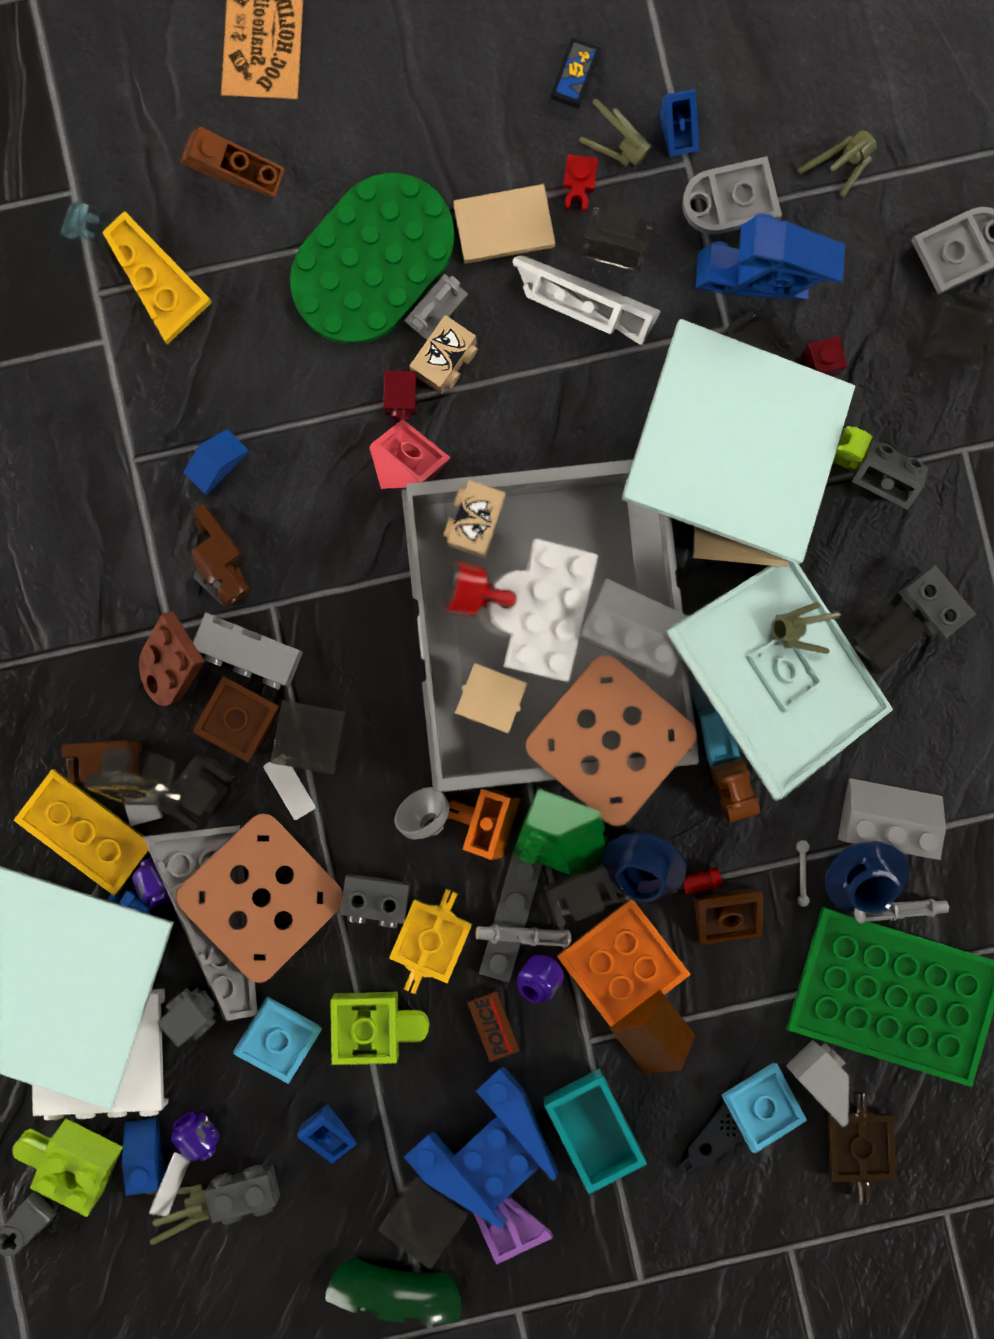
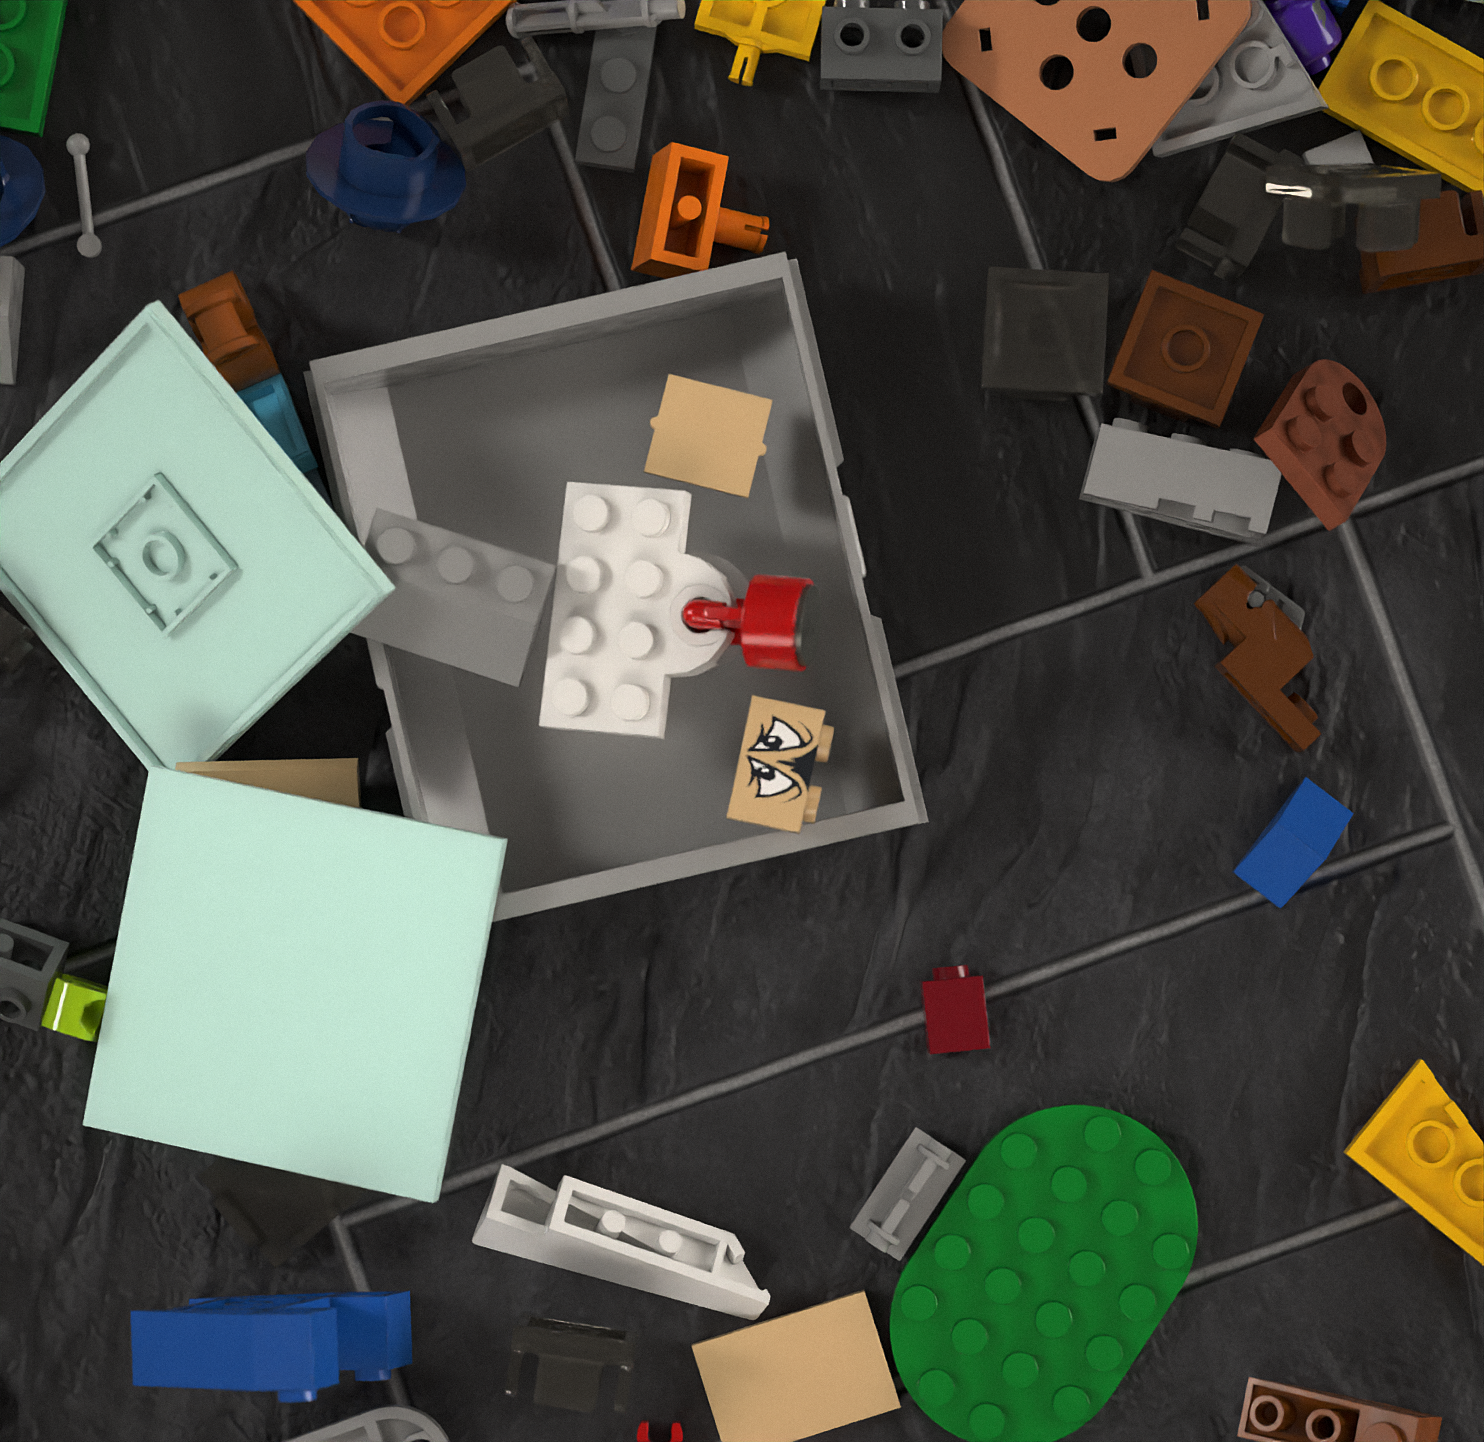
camera: 175 degrees right, 0 degrees up
white sticker [263,754,315,820] -> none
coral slope [369,420,450,489] -> none
light grey piece [394,787,450,839] -> none
tan brick [410,315,478,394] -> none
green wedge [512,789,608,875] -> none
nougat piece [526,655,697,826] -> none
red pin [682,866,723,896] -> none
reddish brown slope [693,888,764,945] -> none
olive plant [772,602,840,654] -> none
dark red brick [802,336,847,377] -> none

